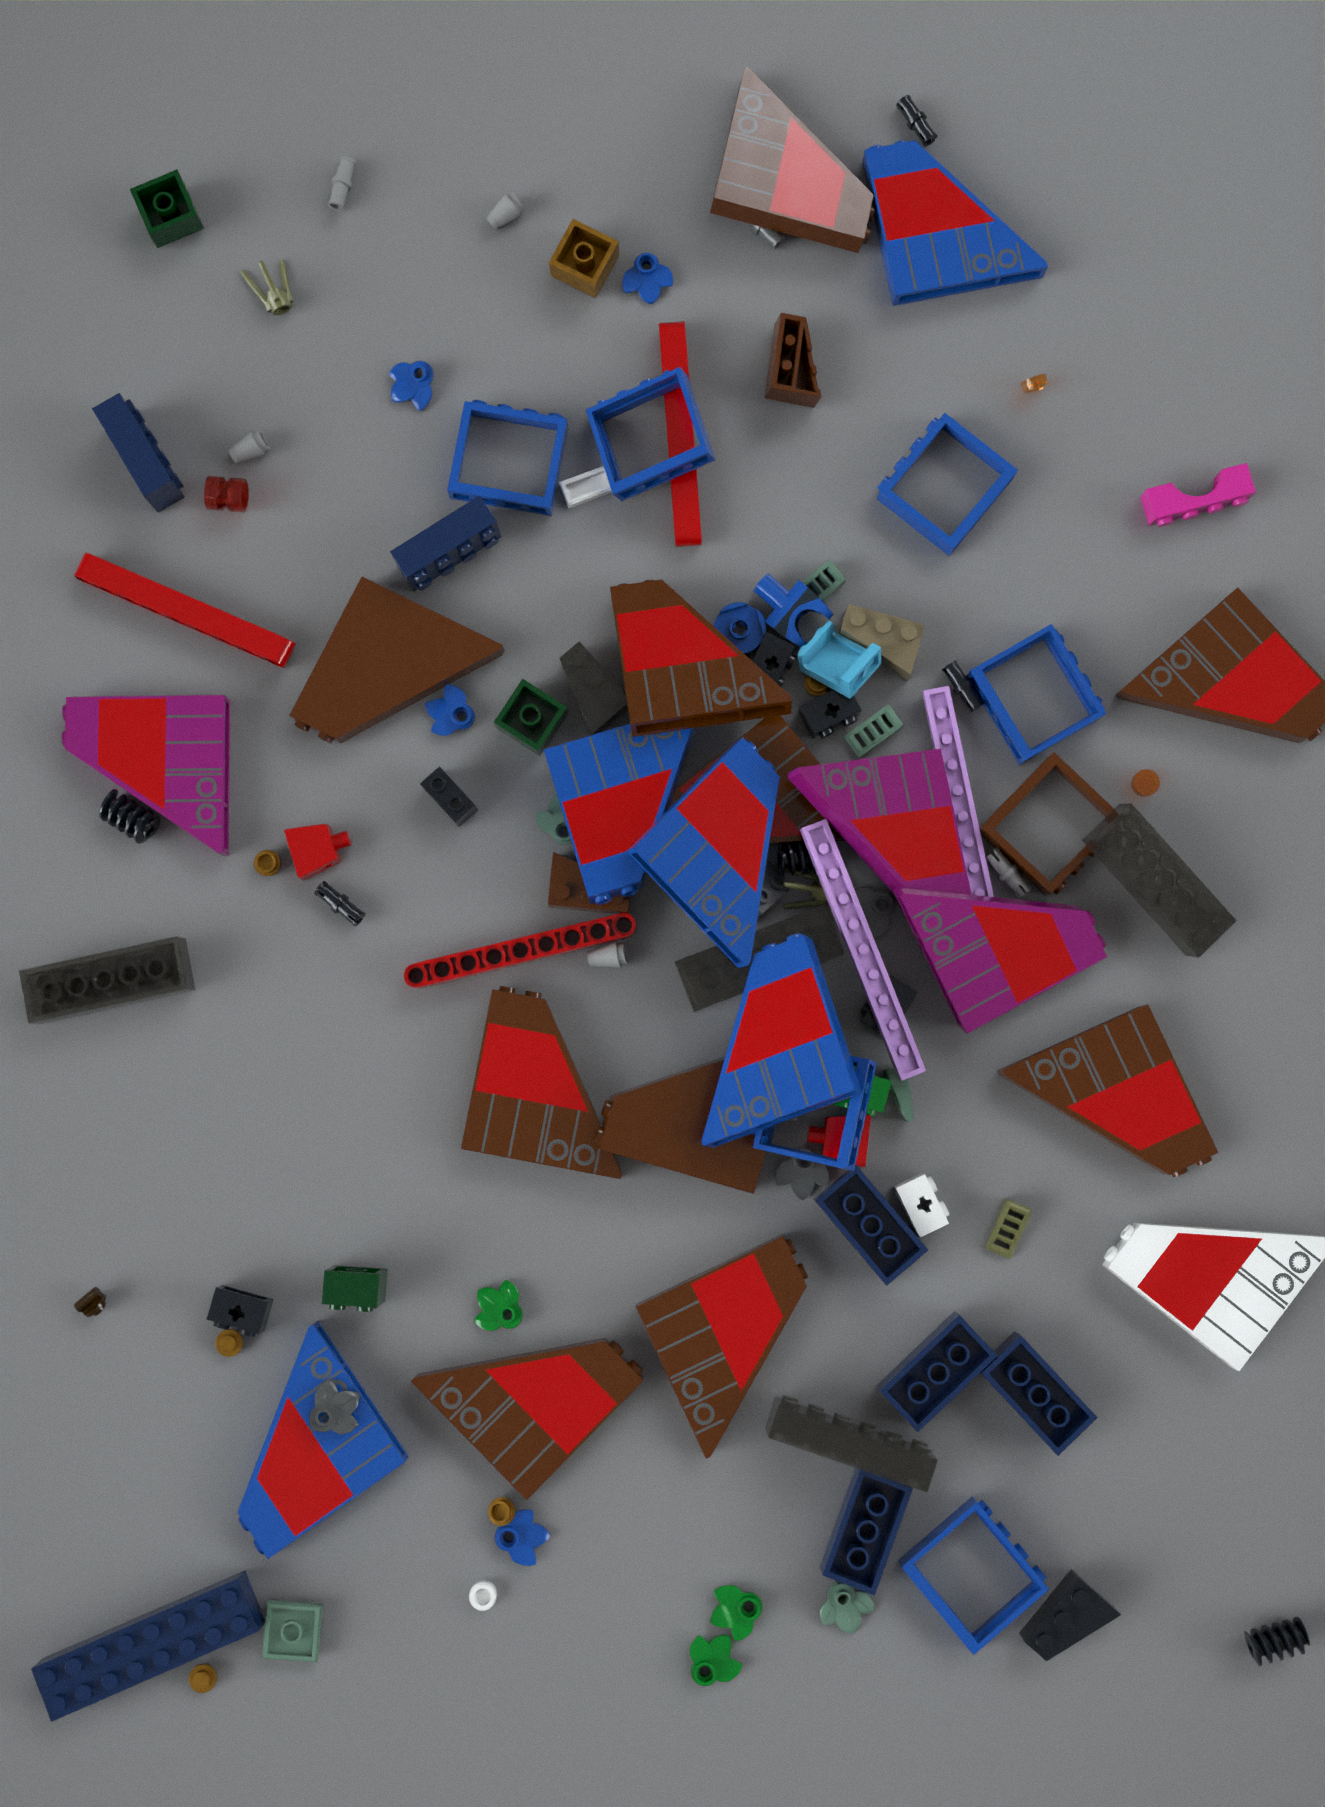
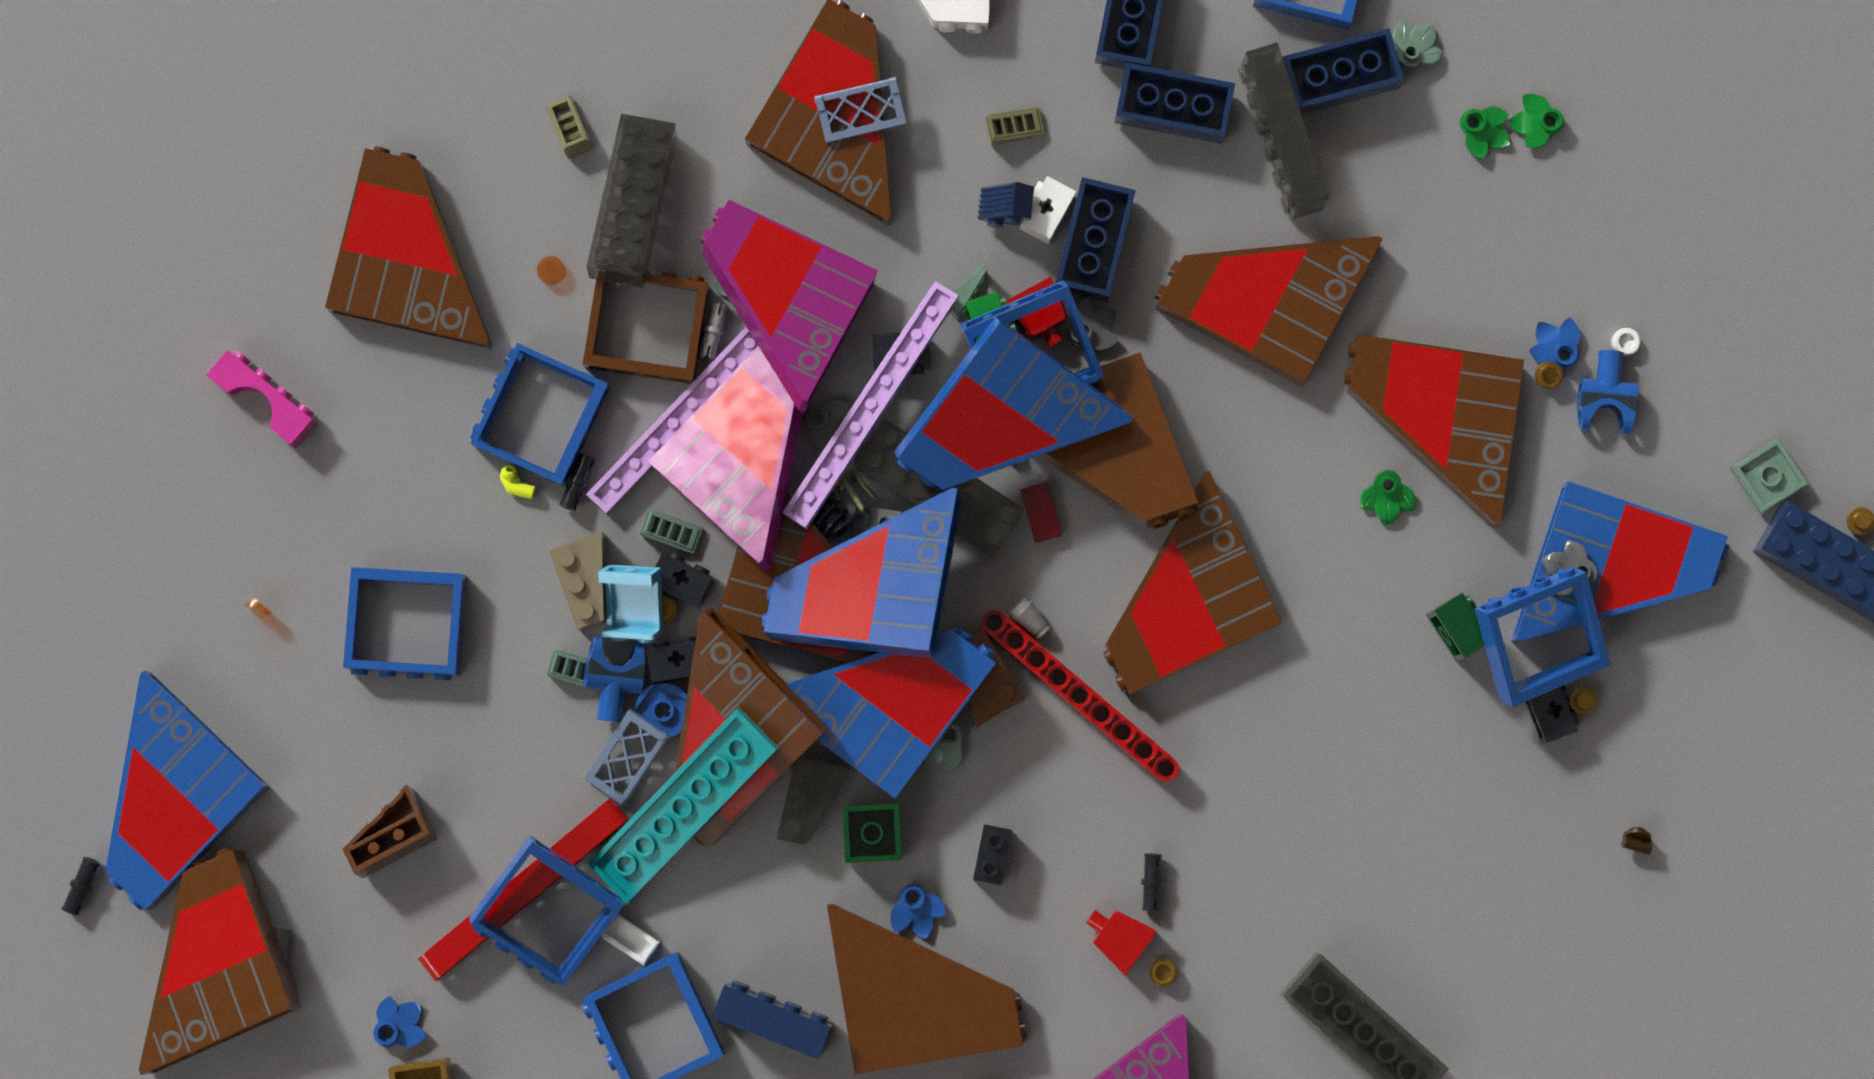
camera: 125 degrees left, 0 degrees up
none -> neon yellow arm [500,465,535,500]
none -> olive slope [546,95,593,159]
none -> sand blue window [584,709,670,806]
none -> teal plate [587,707,779,904]
none -> sand blue window [814,77,907,144]
none -> dark blue brick [977,182,1035,228]
none -> dark red tile [1020,482,1062,543]
none -> blue window [1474,567,1611,707]
none -> blue connector [1577,350,1639,435]

